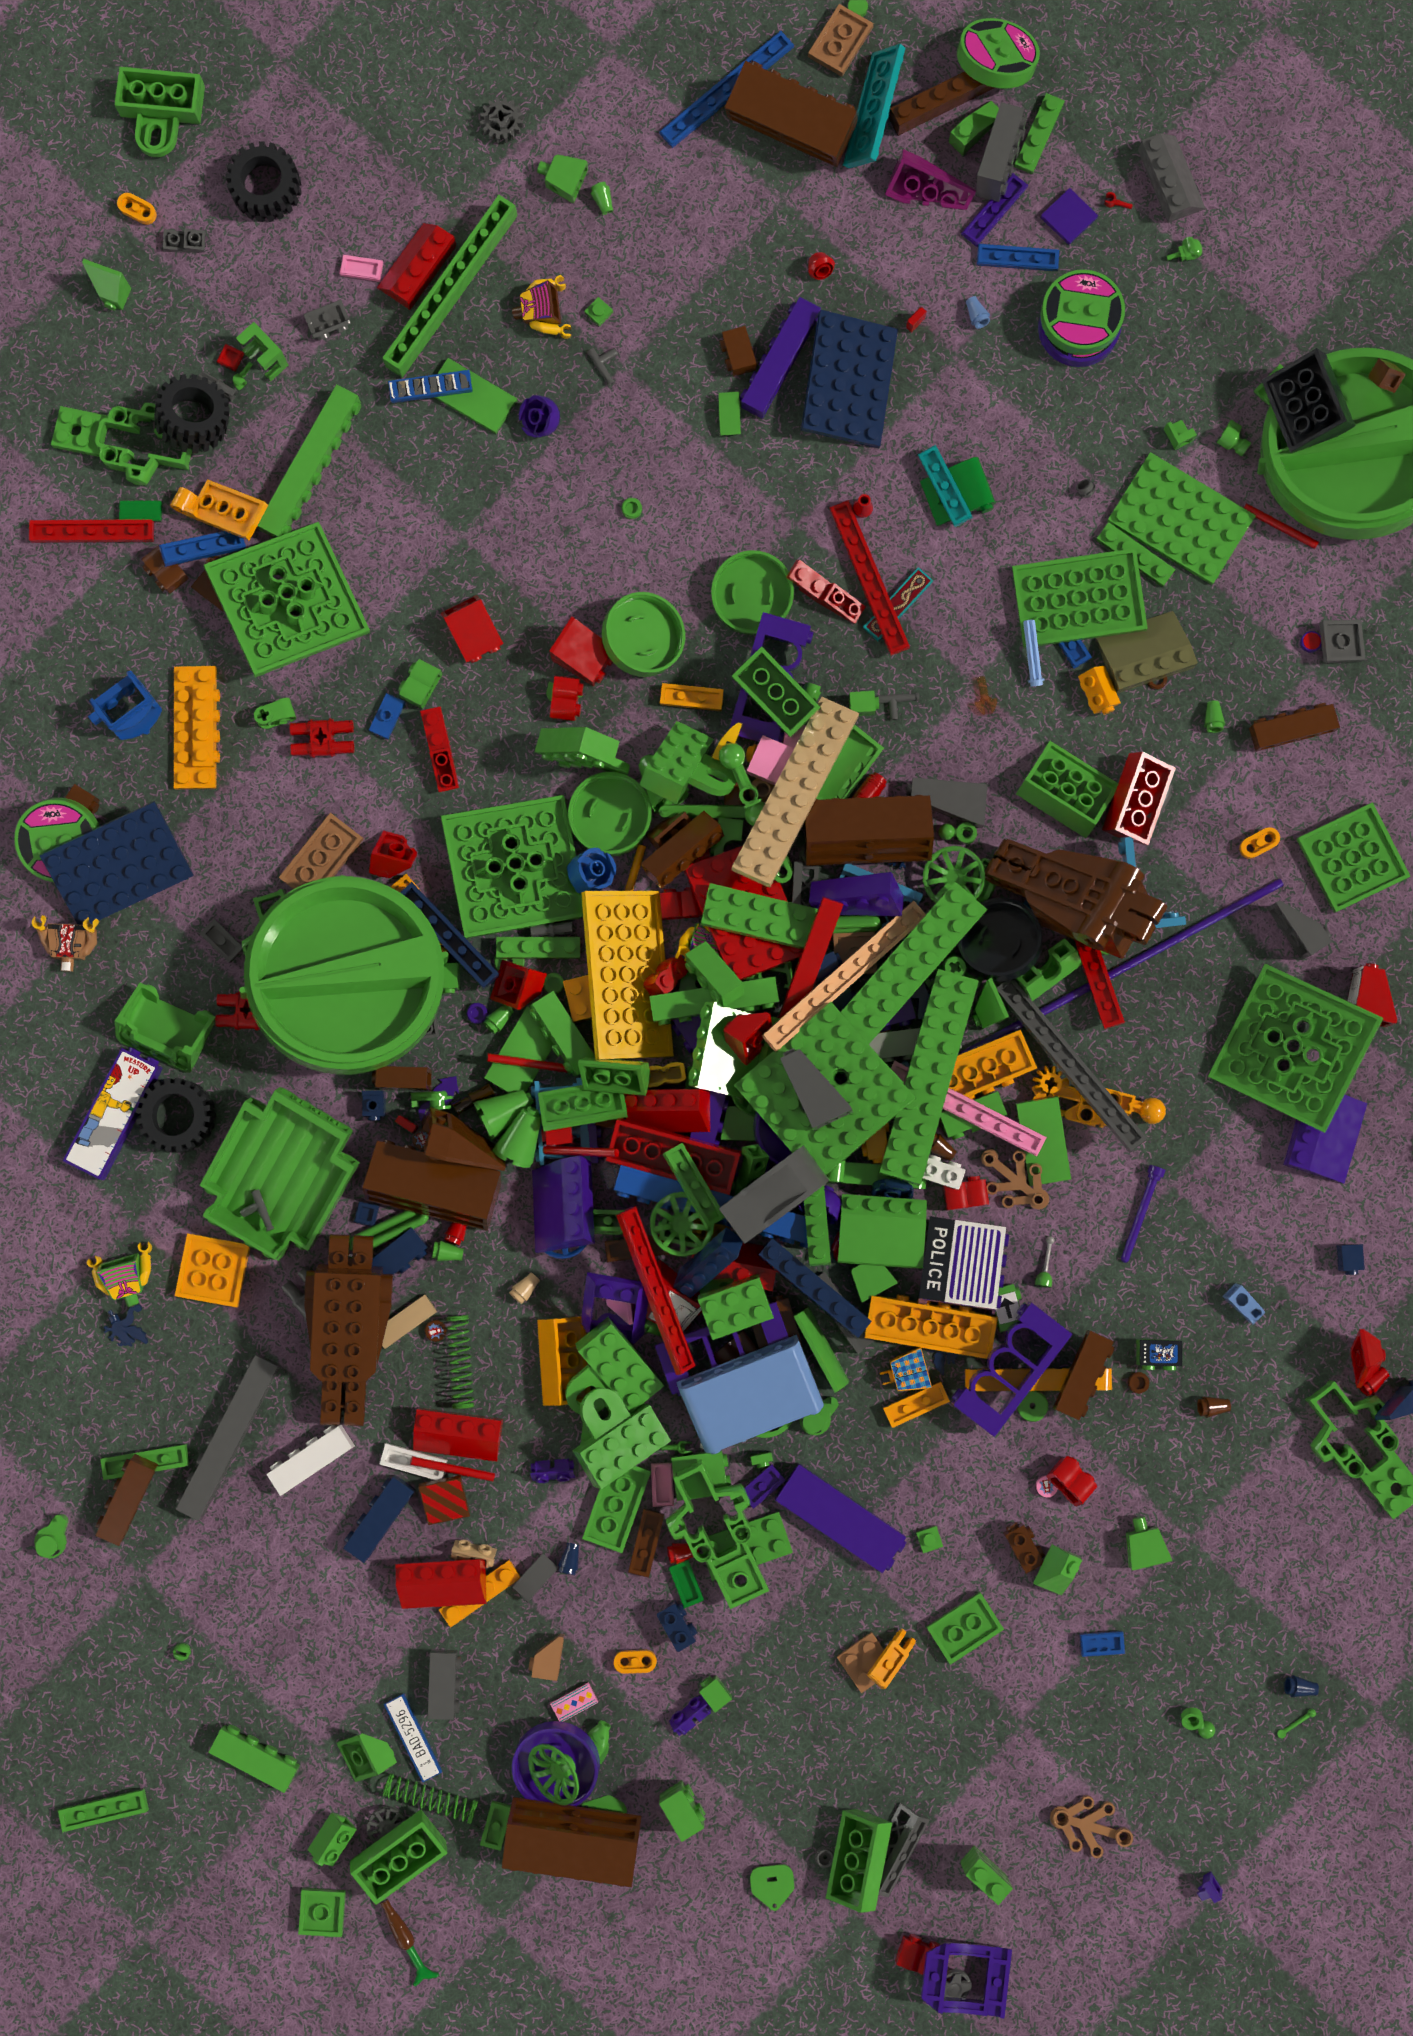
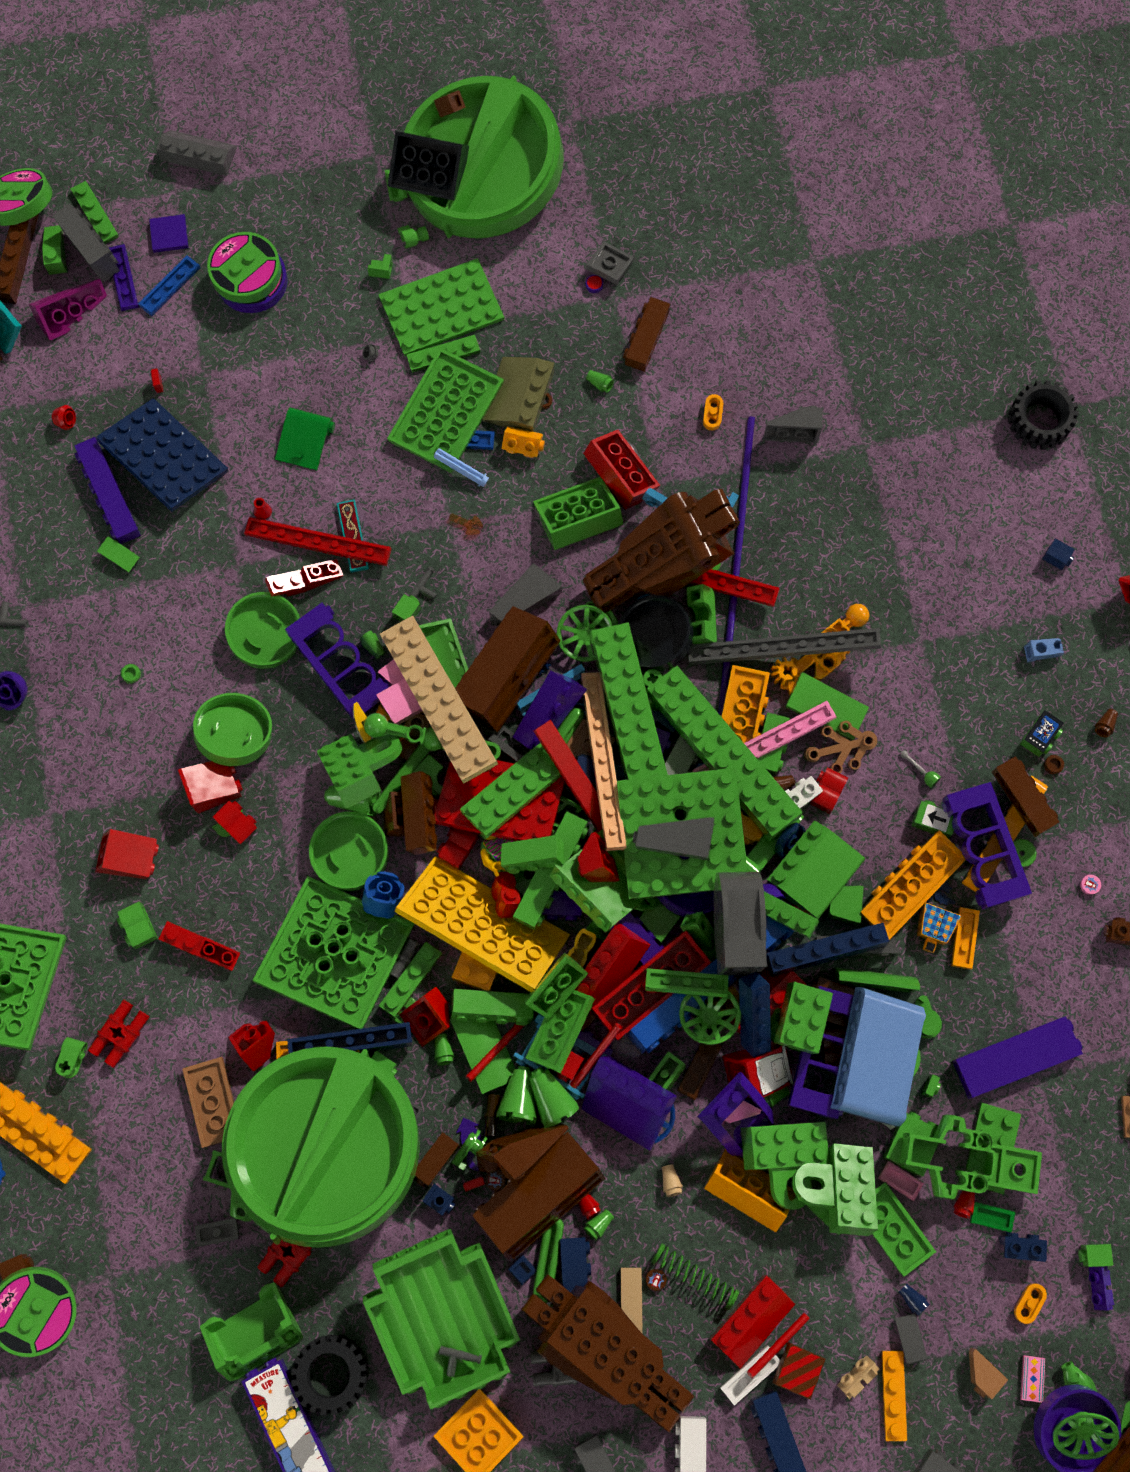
camera: 60 degrees left, 10 degrees down
torso [32,915,99,972] -> none
dark blue plate [40,801,194,925] -> none
blue plate [369,693,405,739] -> none
red slope [395,1559,487,1609] -> none
dark purple tile [467,1003,488,1024] -> none
dark purple hinge [531,1459,575,1483] -> none
bright green brick [535,727,630,775] -> none
bright green tile [544,973,564,994] -> none
red tile [616,1206,696,1375] -> none
light orange bar [624,845,646,891] -> none
reddish brown plate [628,1508,665,1578] -> none
light orange plate [660,683,724,711] -> none
bright green hand [661,1441,692,1454] -> none
reddish brown brick [719,326,757,377] -> none
bright green brick [732,647,820,738] -> none
dark purple plate [744,1463,786,1509] -> none
red head [852,772,887,798] -> none
bright green plate [916,1525,943,1553] -> none
teal tile [918,445,973,527] -> none
panel [918,1216,1009,1315] -> none
bright green plate [938,822,977,845] -> none
medium blue cone [966,296,990,329] -> none
bright green slope [972,978,1009,1030] -> none
red brick [1046,1456,1097,1507] -> none
red hand [1104,192,1133,209] -> none
dark purple piece [1121,1165,1166,1263] -> none
bright green piece [1166,237,1202,261] -> none
bright green plate [1208,964,1383,1133] -> none
red bar [1244,503,1319,549] -> none
dark purple slope [1283,1095,1367,1184] -> none
bright green plate [1297,802,1411,913] -> none
red slope [1347,963,1397,1027] -> none

